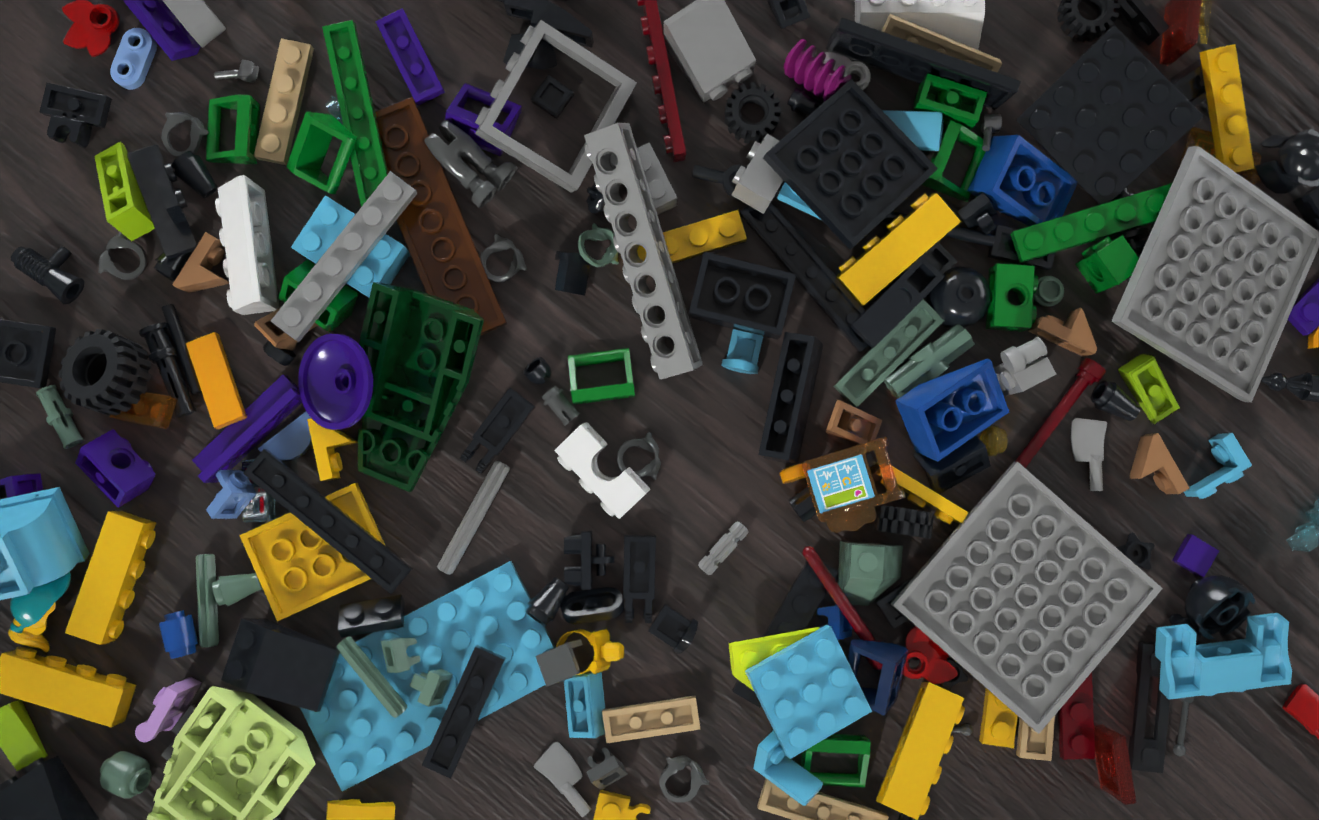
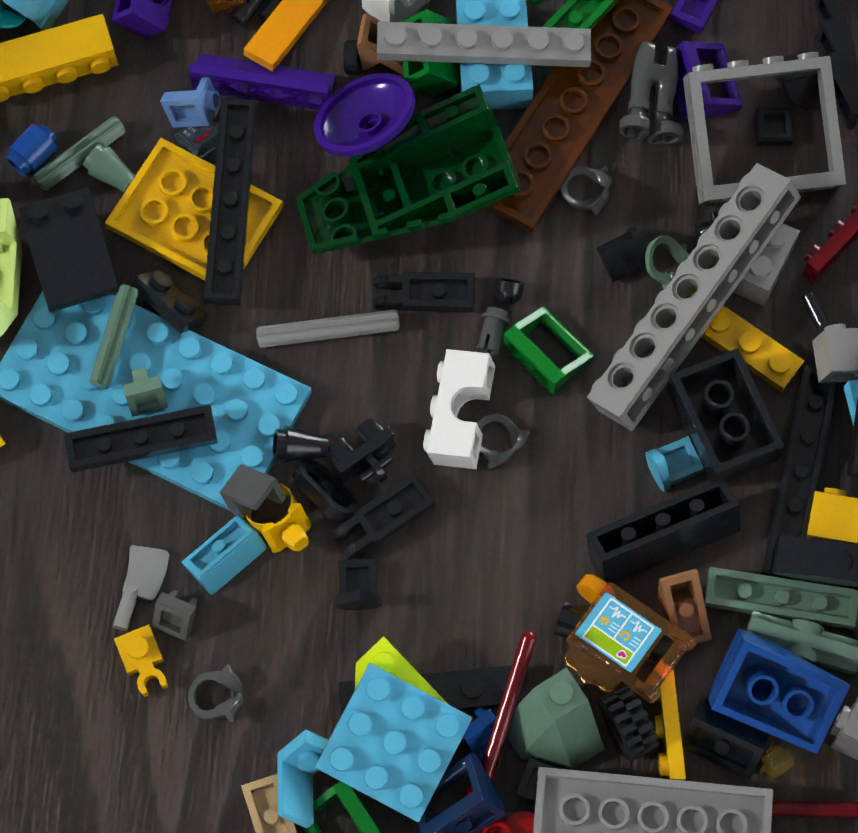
camera: 60 degrees right, 15 degrees down
medium blue tile [258,411,312,461] -> none
yellow slope [307,418,358,481] -> none
sand green tile [381,638,420,673] -> none
tan plate [602,696,700,743] -> none
light grey axle [698,521,749,575] -> none

